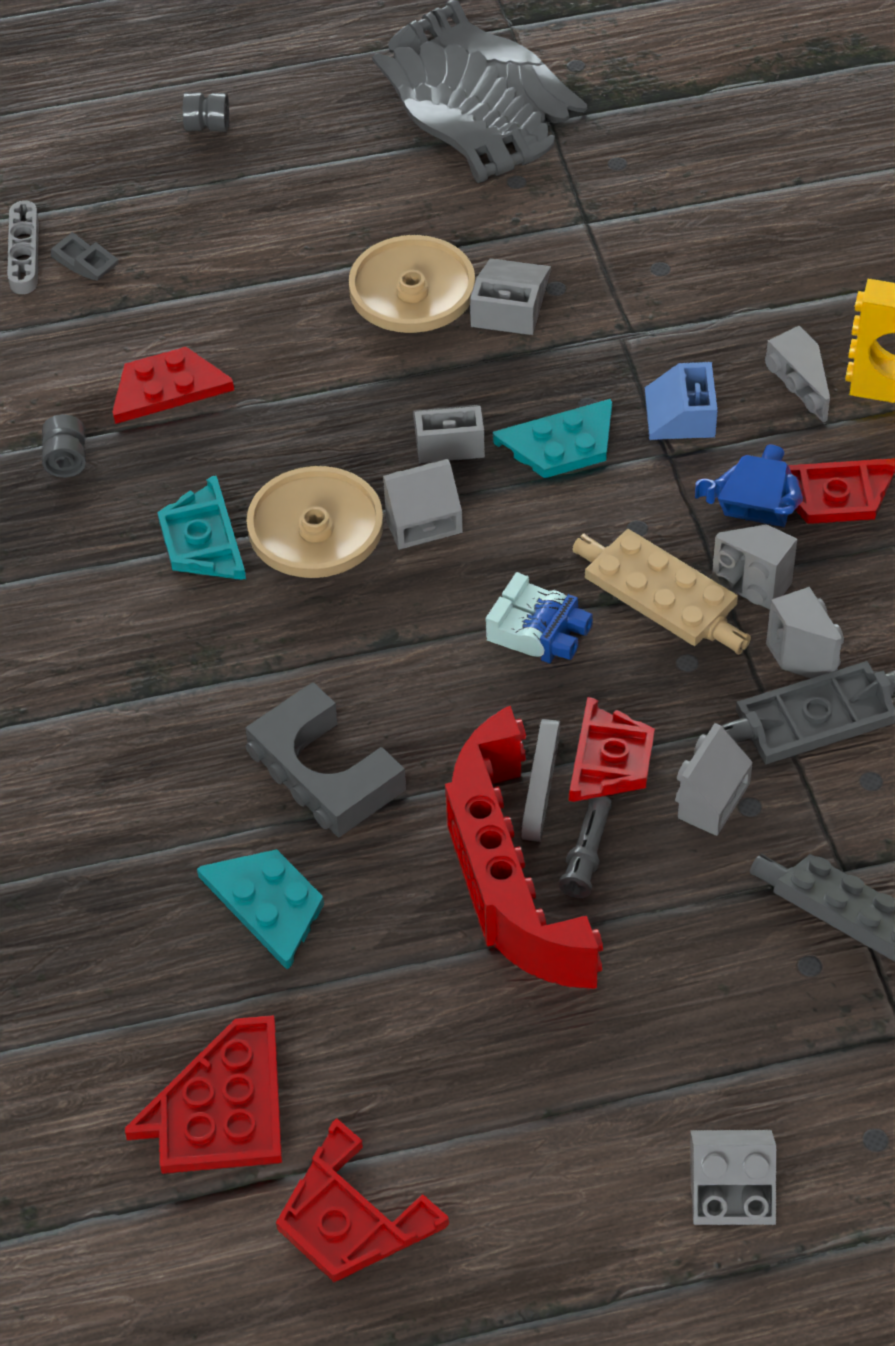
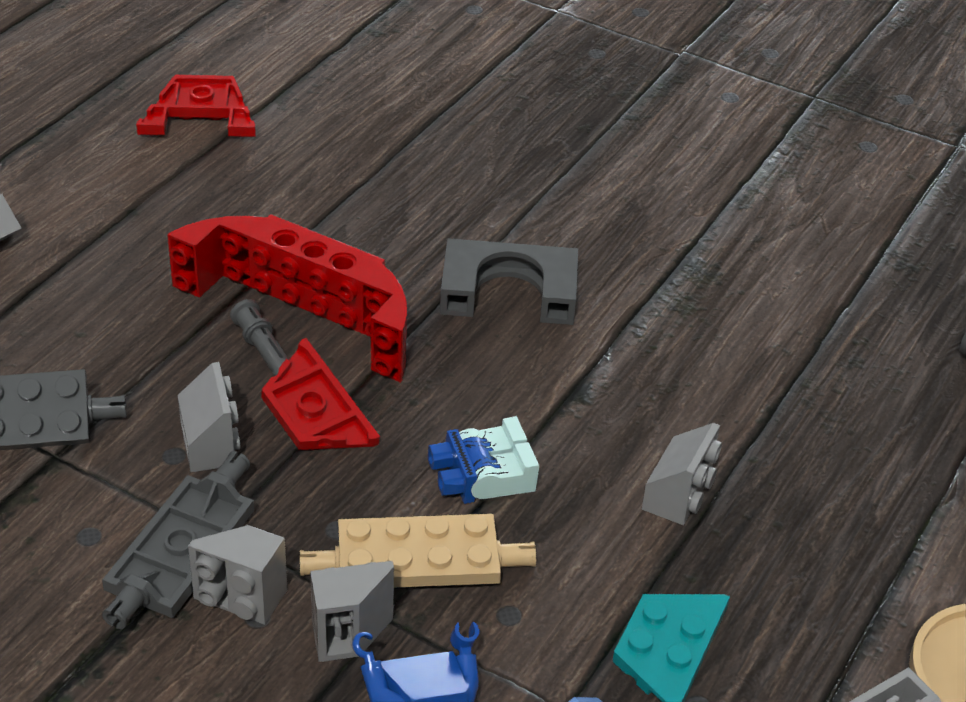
camera: 130 degrees right, 10 degrees down
red wing [125,1015,282,1174] -> none
teal wing [157,476,246,580] -> none
teal wing [197,849,324,969] -> none
tan dish [247,466,383,578] -> none
light grey slope [413,405,485,463] -> none
light grey beam [522,719,560,842] -> none

